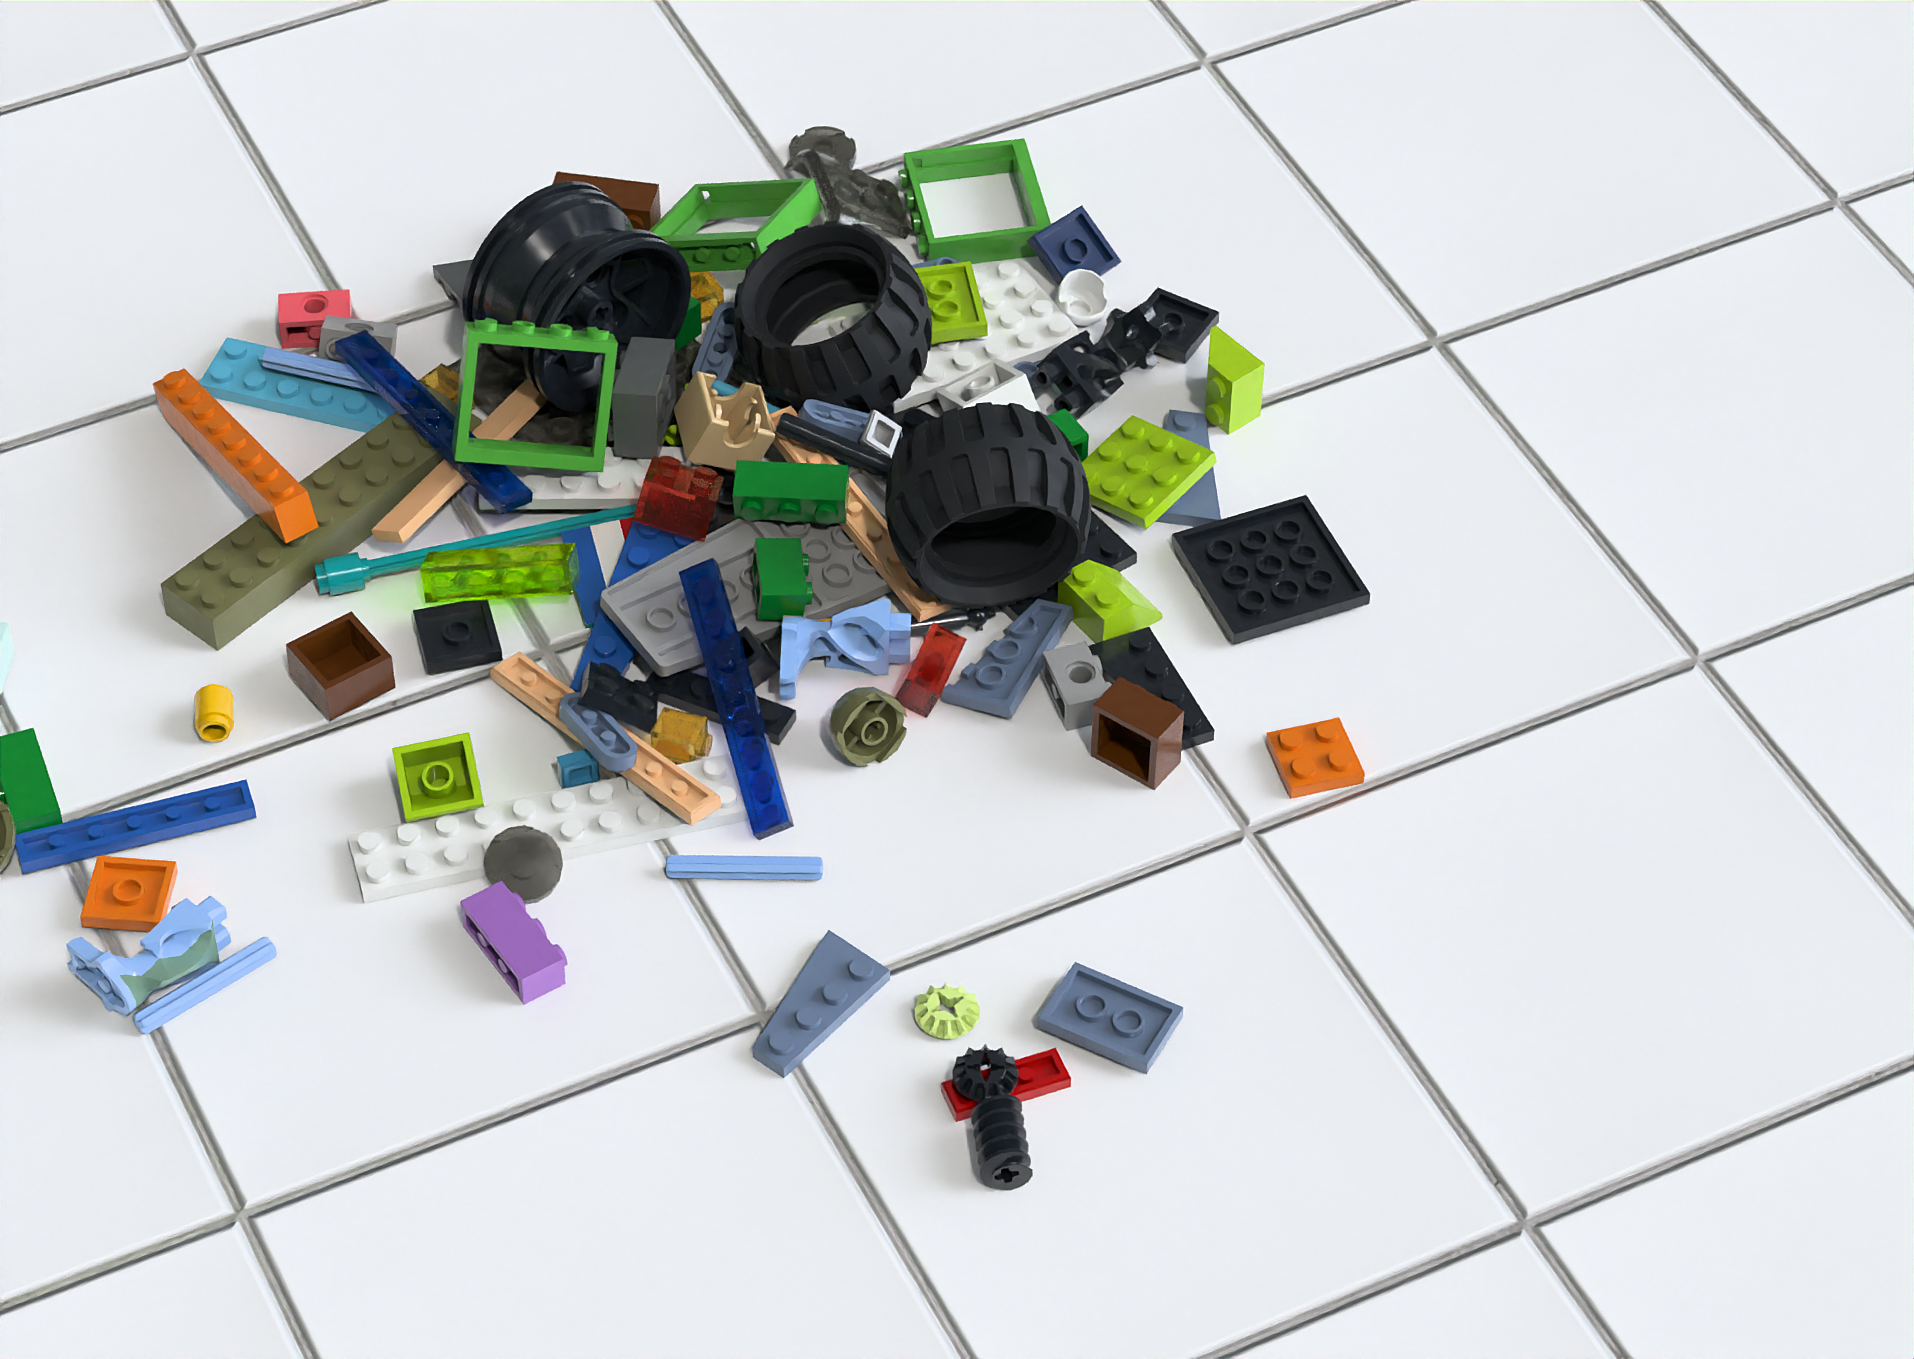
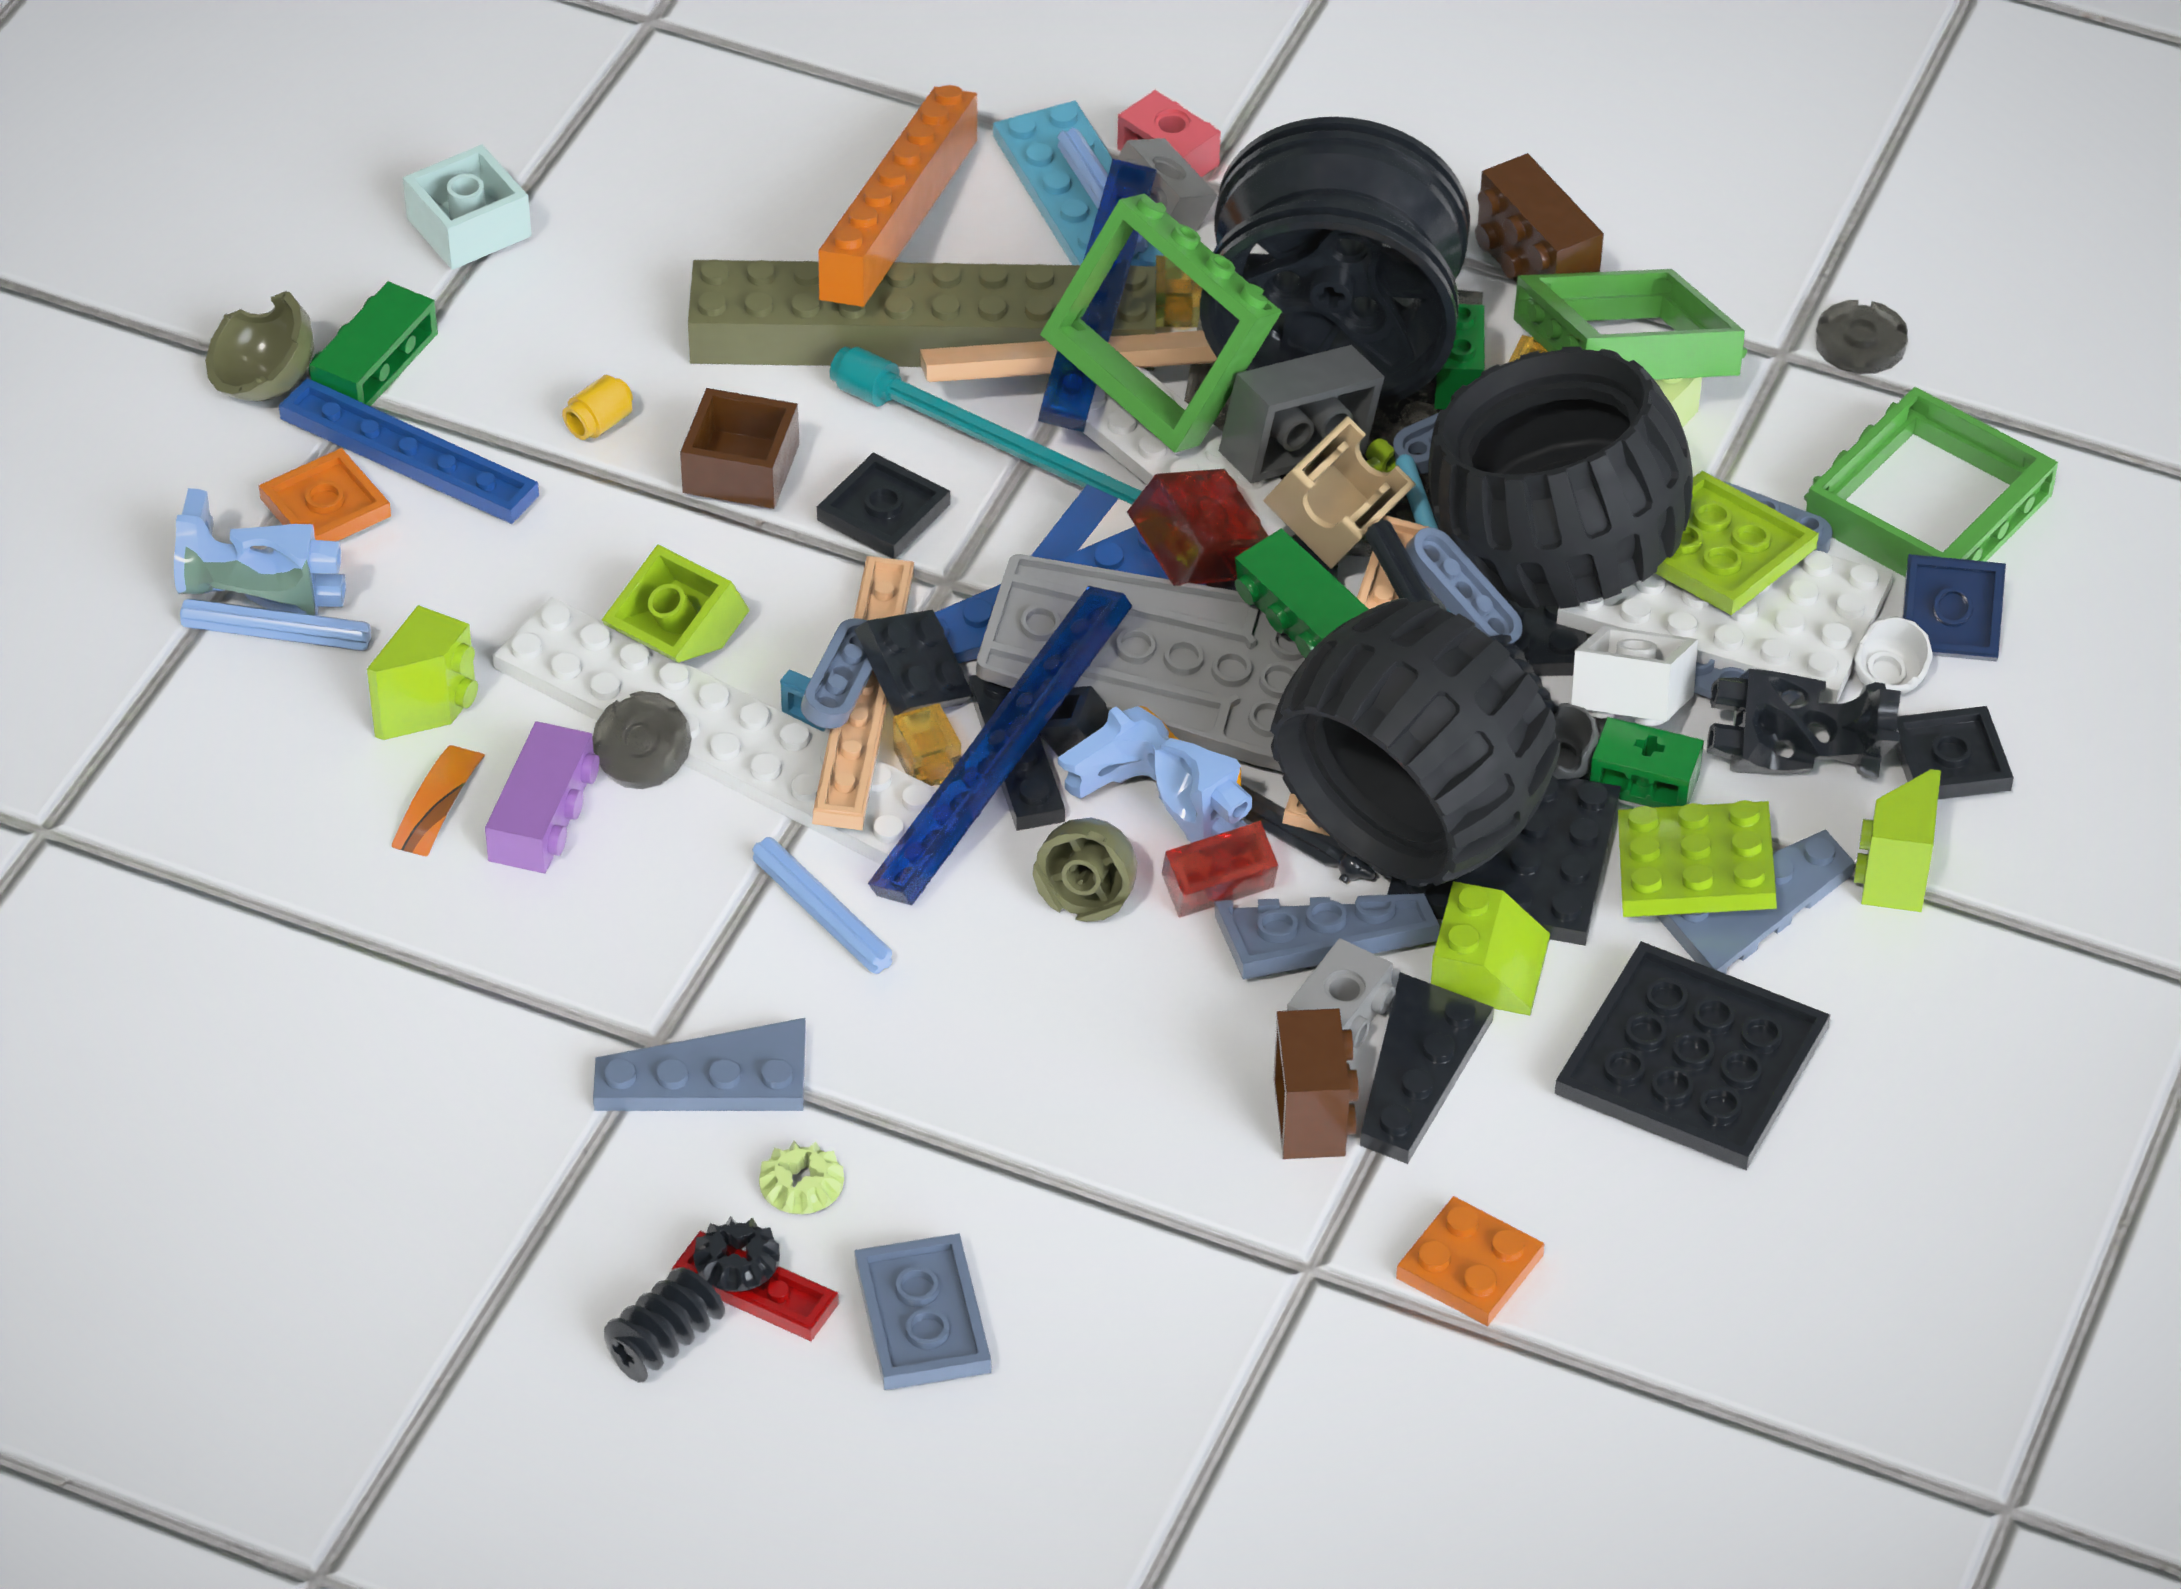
camera: 50 degrees right, 0 degrees up
clear neon green brick [420,543,581,603] -> none
green brick [751,538,813,620] -> none
clear smoke piece [783,149,913,239] -> none
light grey slope [860,410,902,457] -> none
none -> lime slope [367,605,478,740]
none -> orange sticker [392,745,485,857]

